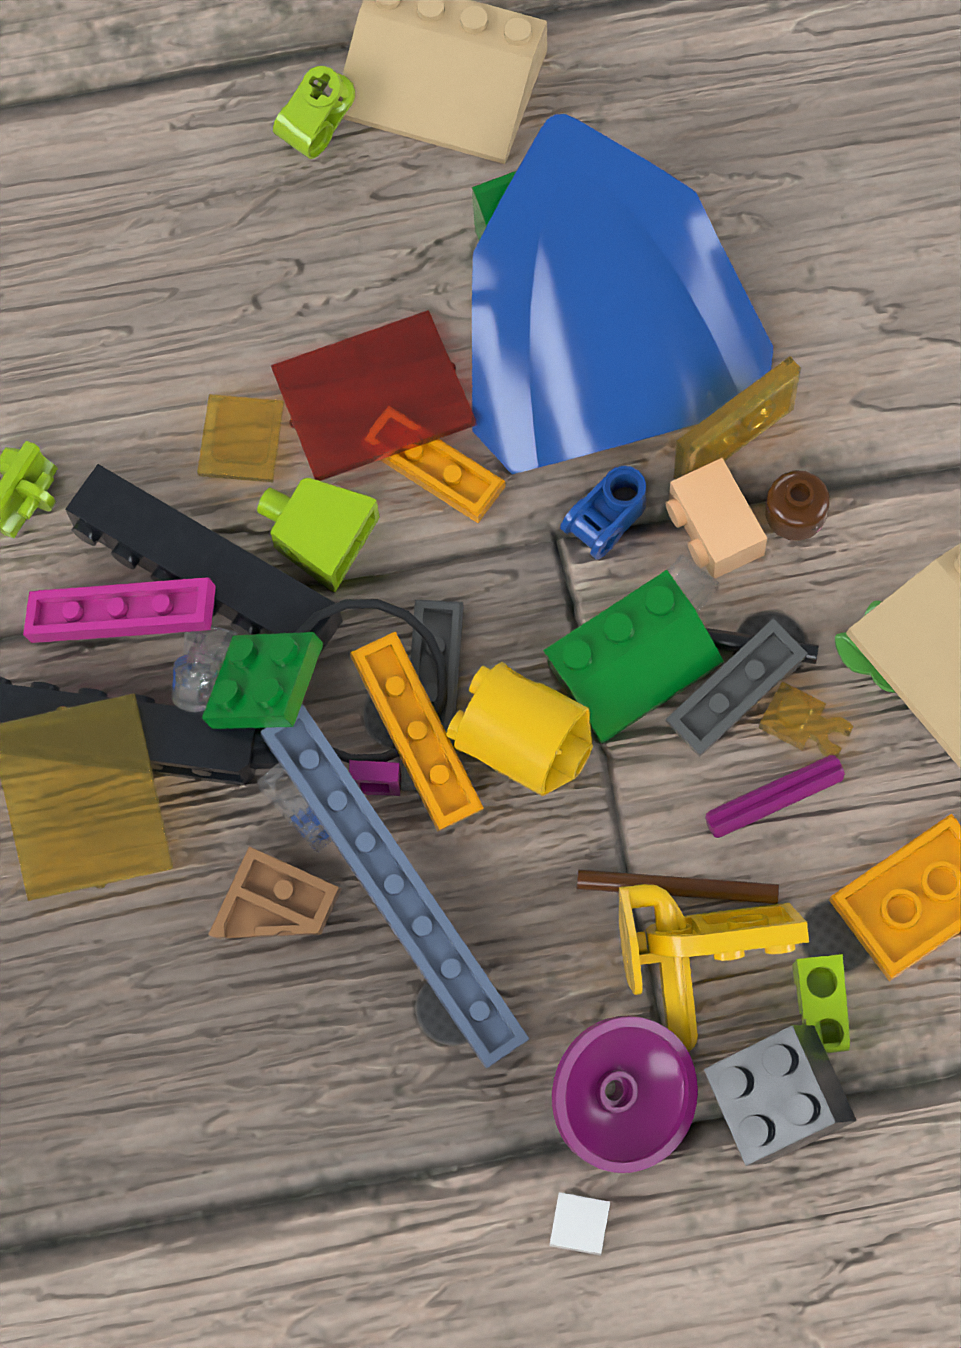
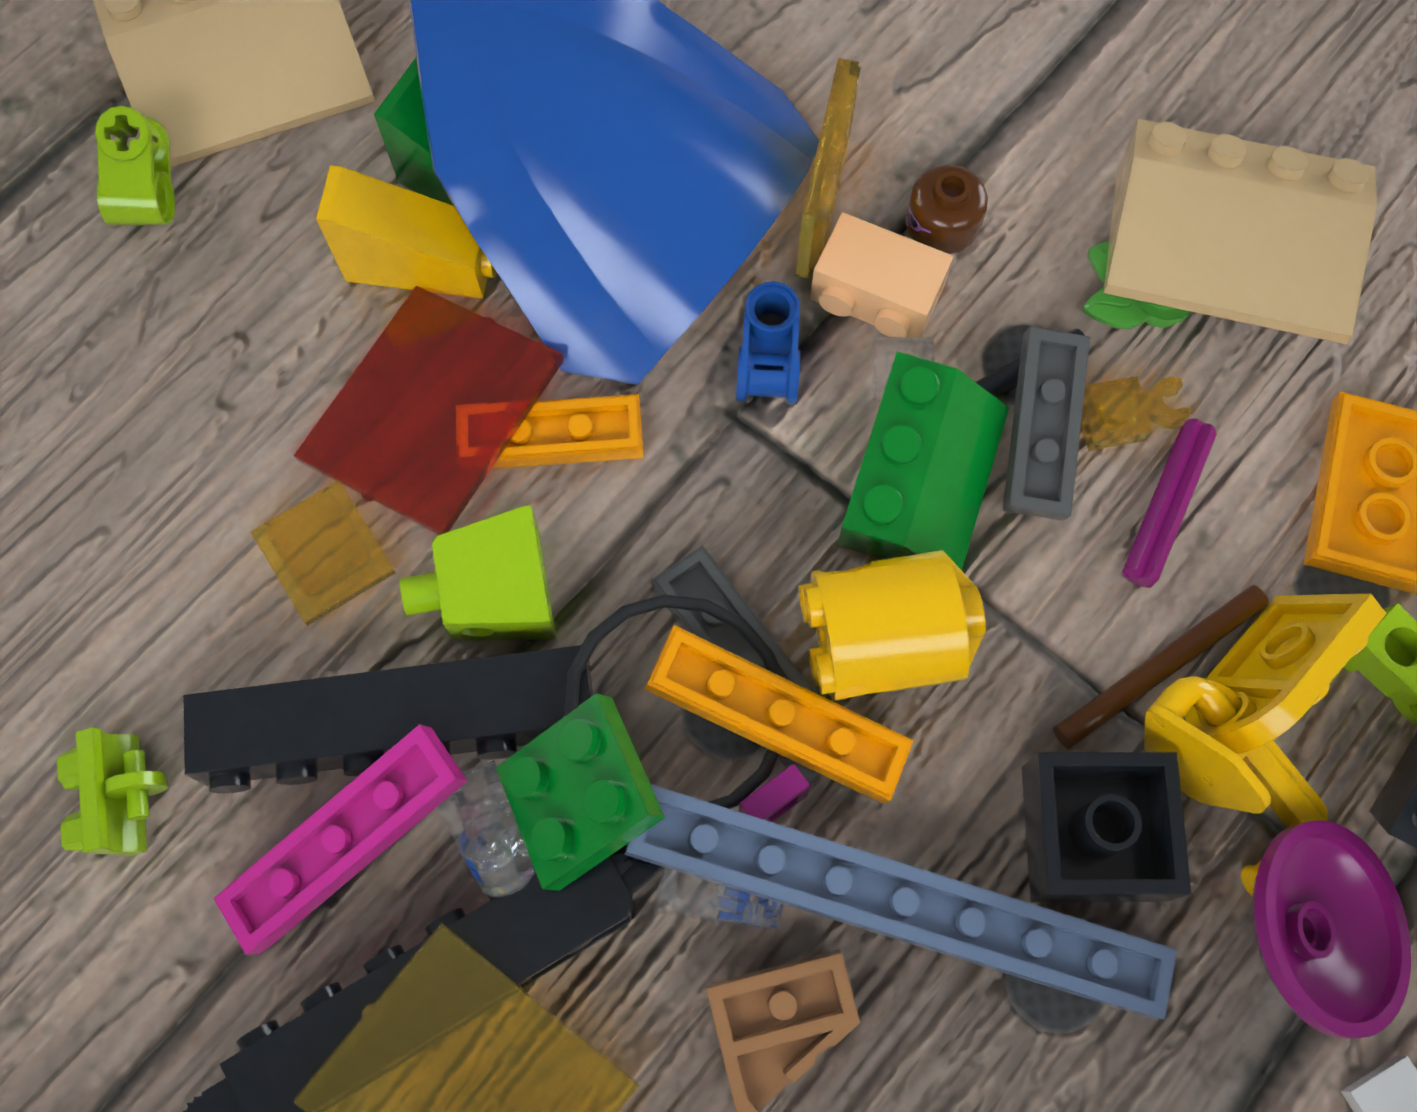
camera: 45 degrees left, 0 degrees up
none -> yellow slope [316,165,497,299]
none -> black brick [1021,752,1191,902]

